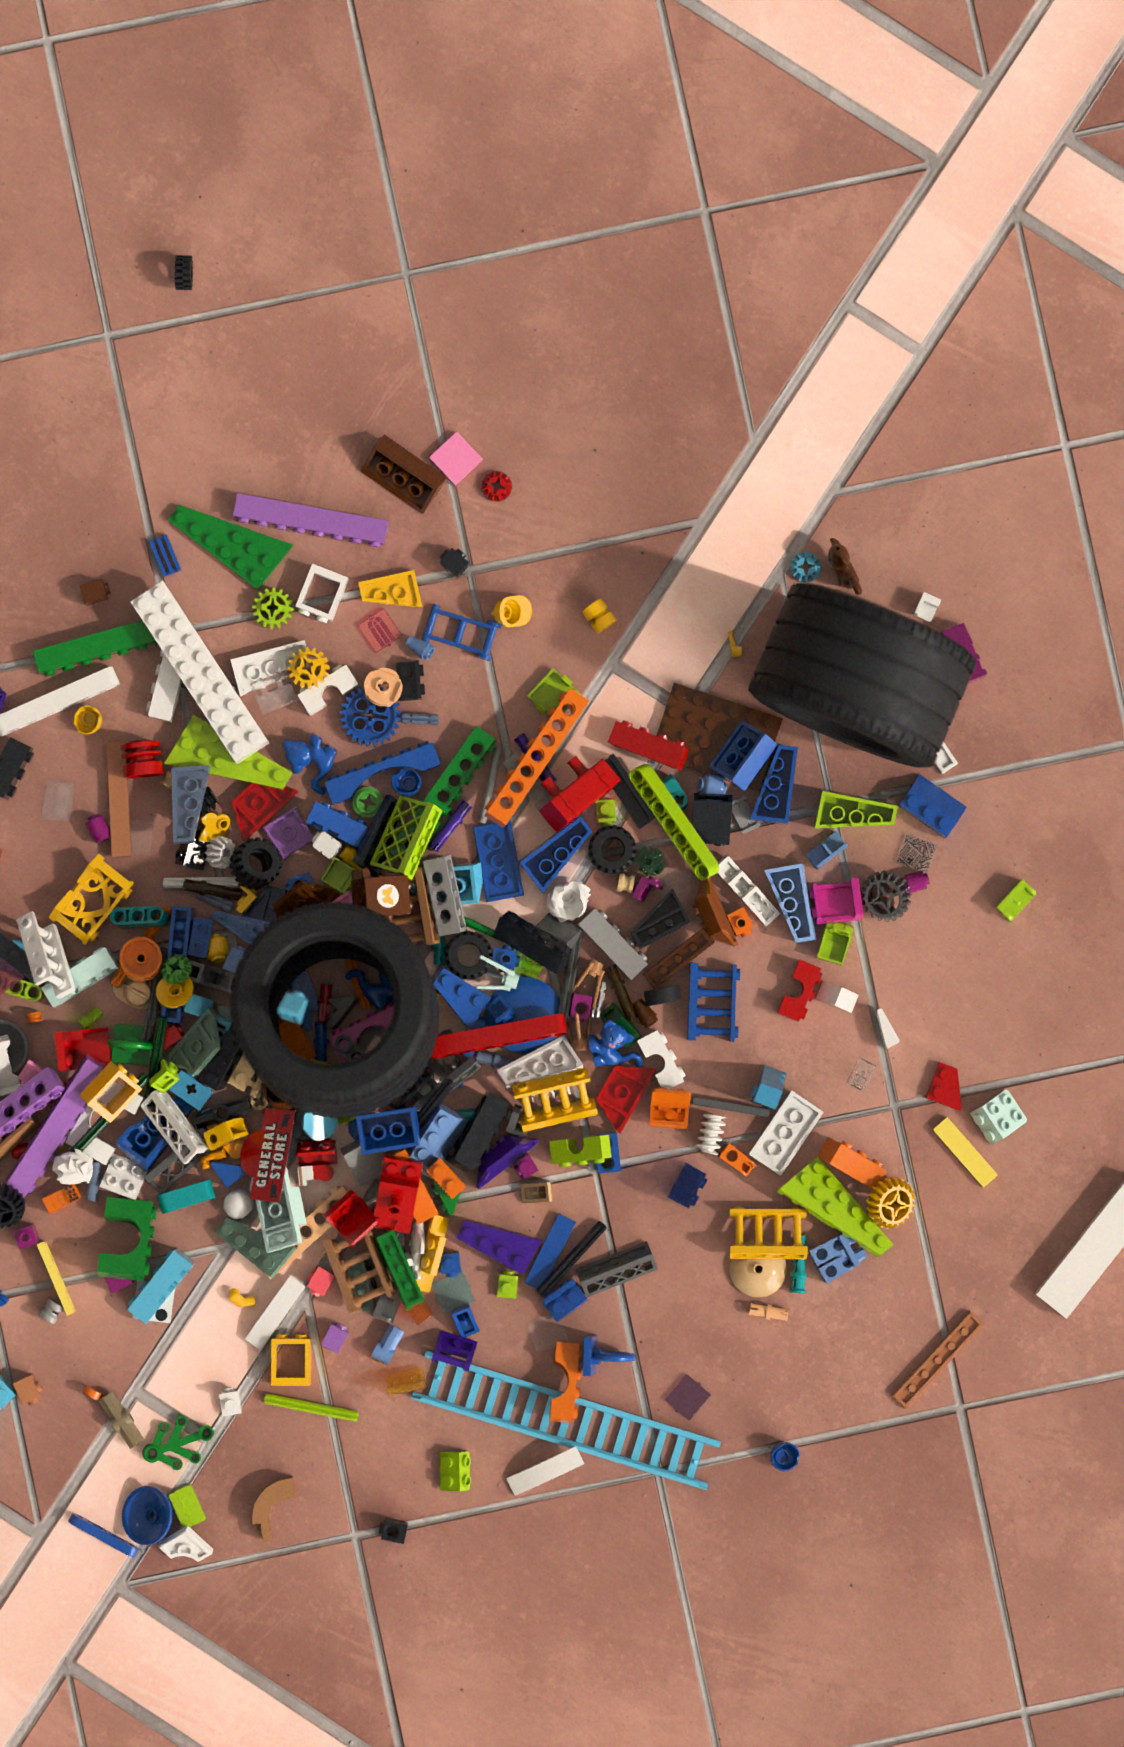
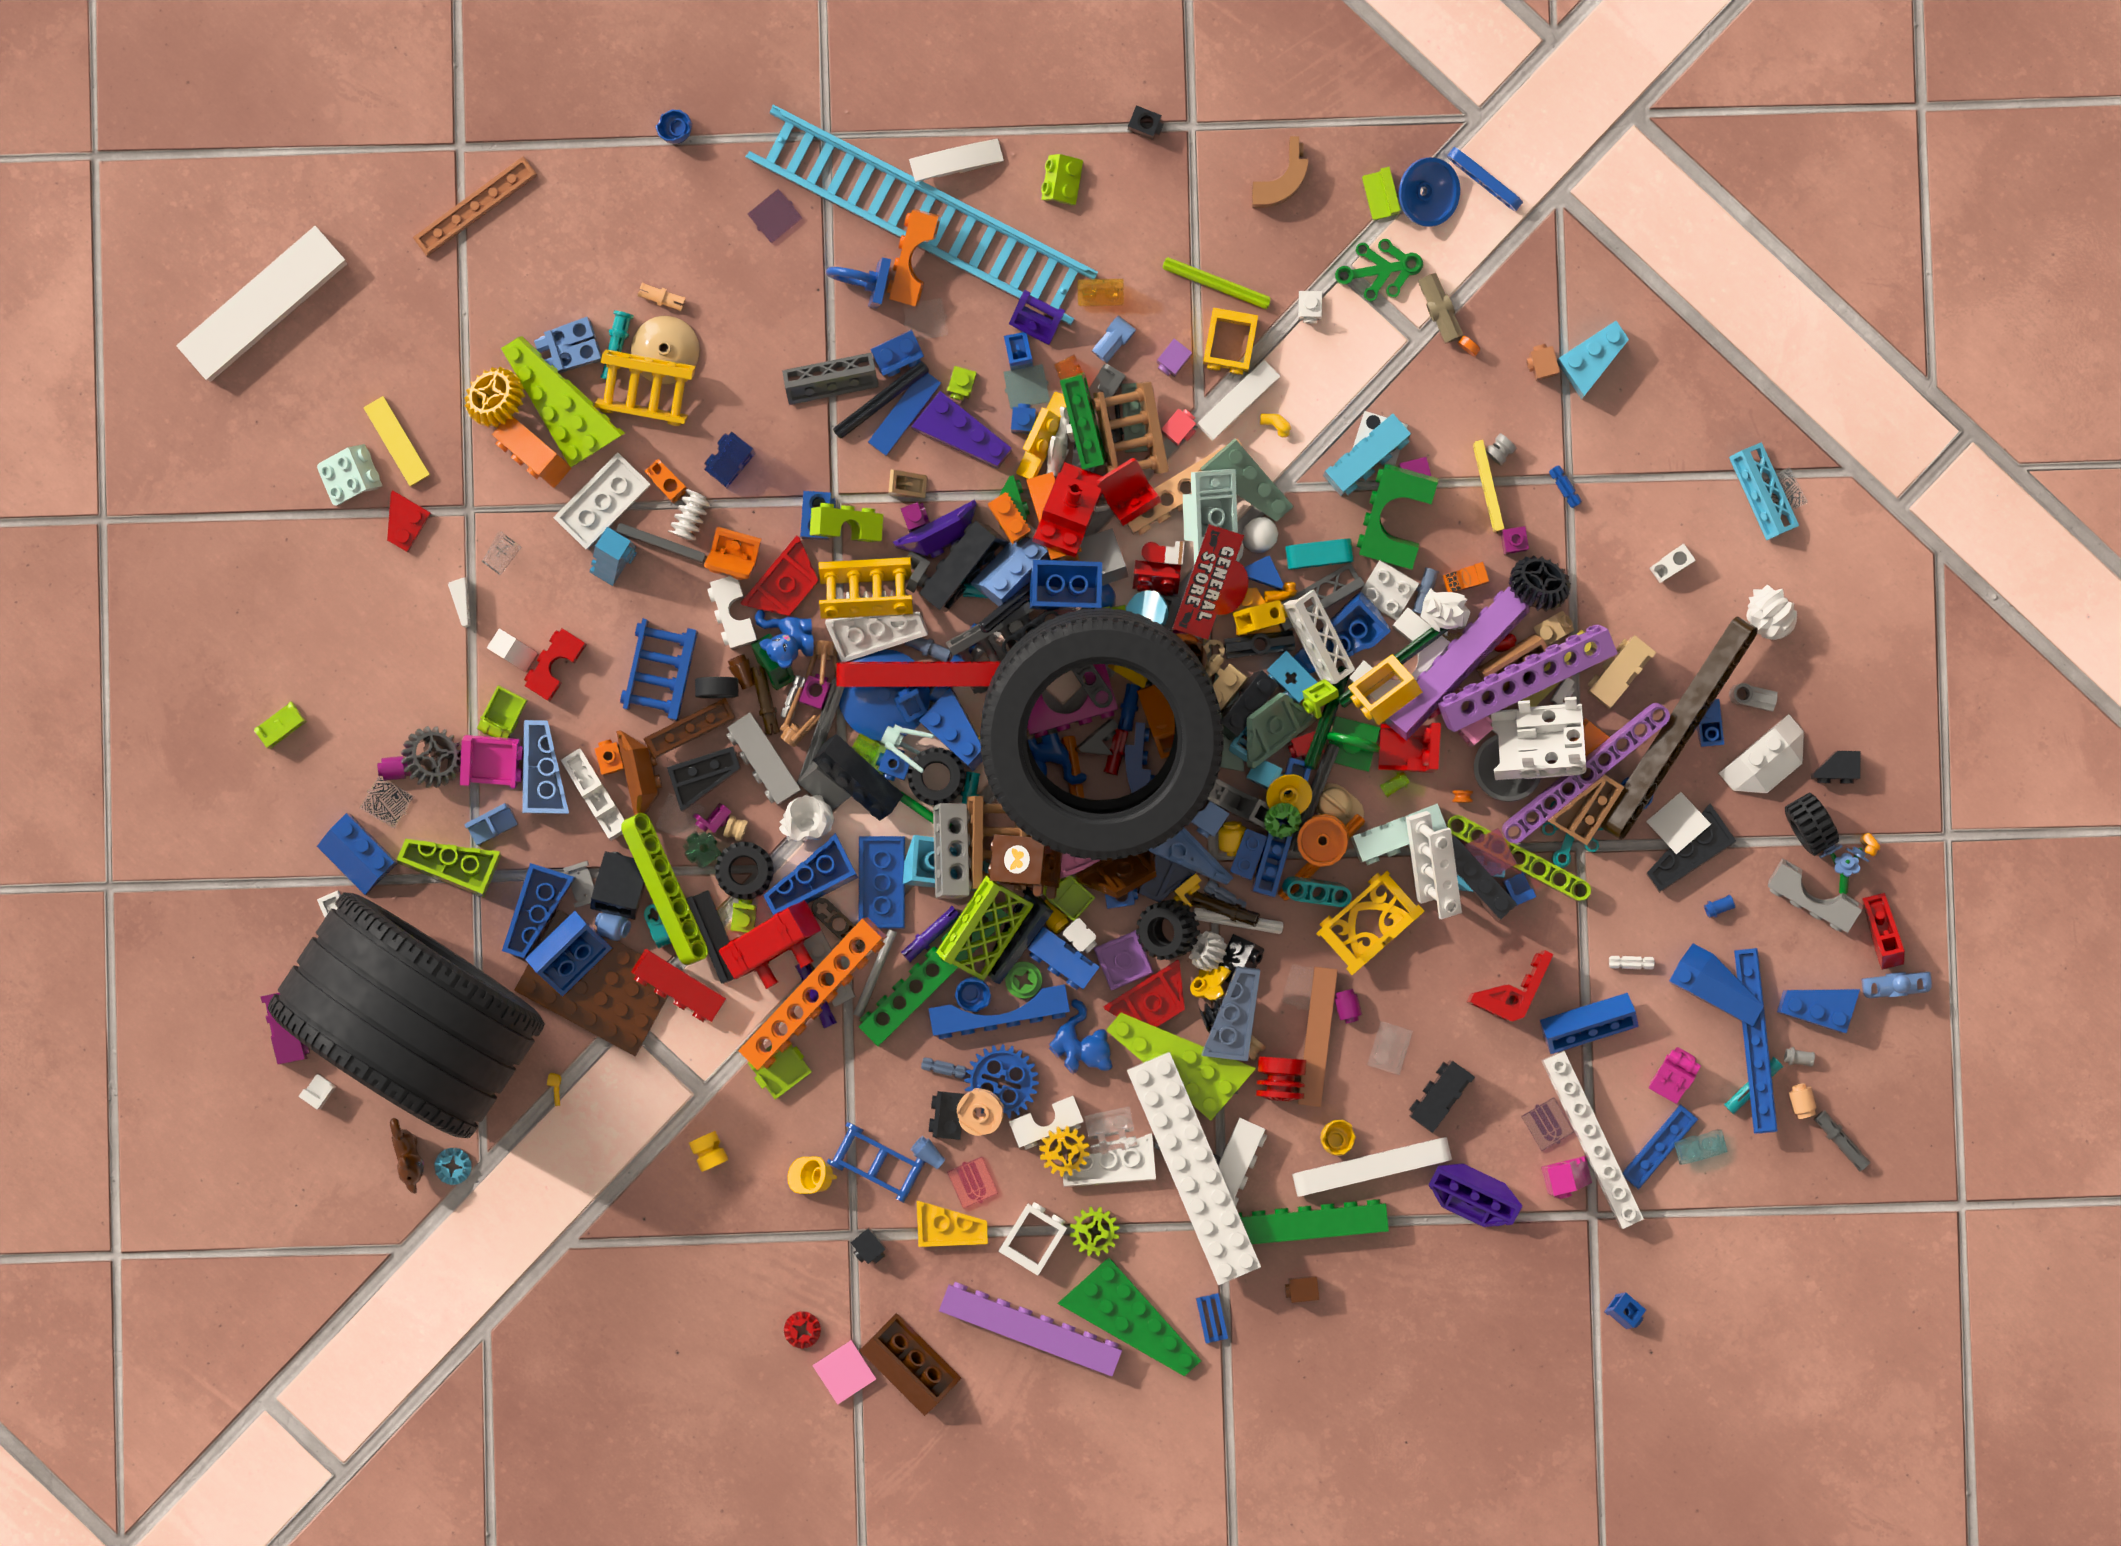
camera: 165 degrees left, 0 degrees up
white tile [158,1525,213,1562] -> none
medium azure slope [278,991,308,1024] -> none
none -> dark brown beam [812,898,865,950]

